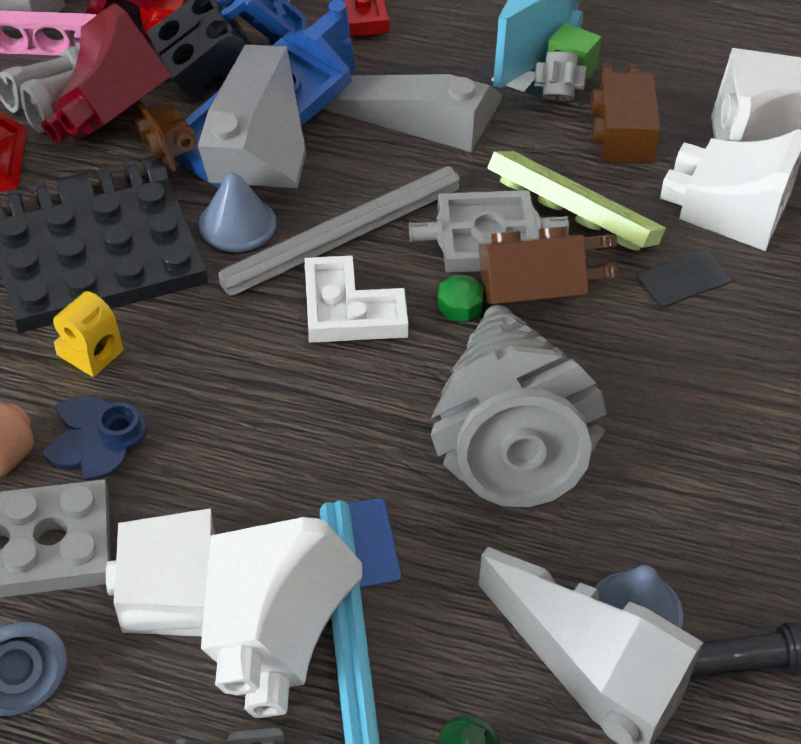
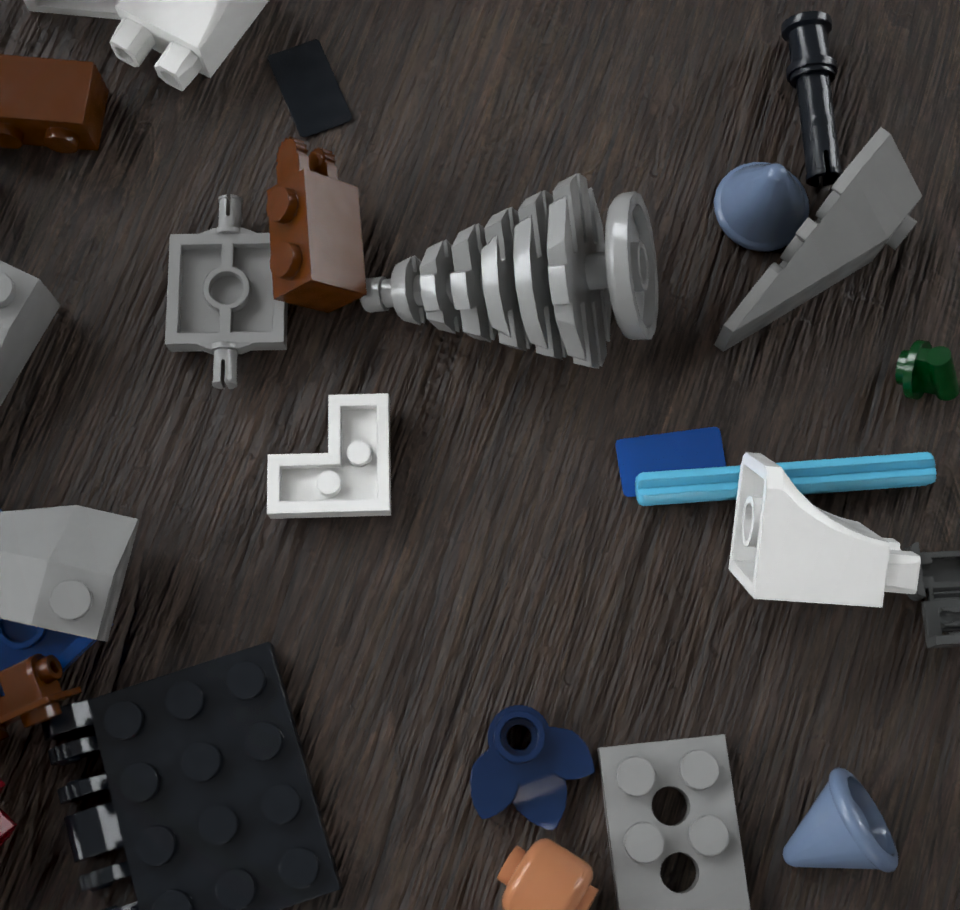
camera: 85 degrees left, 25 degrees up
yellow leg [53,291,124,378] -> none
white torso [106,508,215,637] -> none
sand blue hat [198,173,277,253] -> none
light grey axle [218,166,460,296] -> none
green tile [437,275,484,322] -> none
yellowish green plate [488,151,666,251] -> none

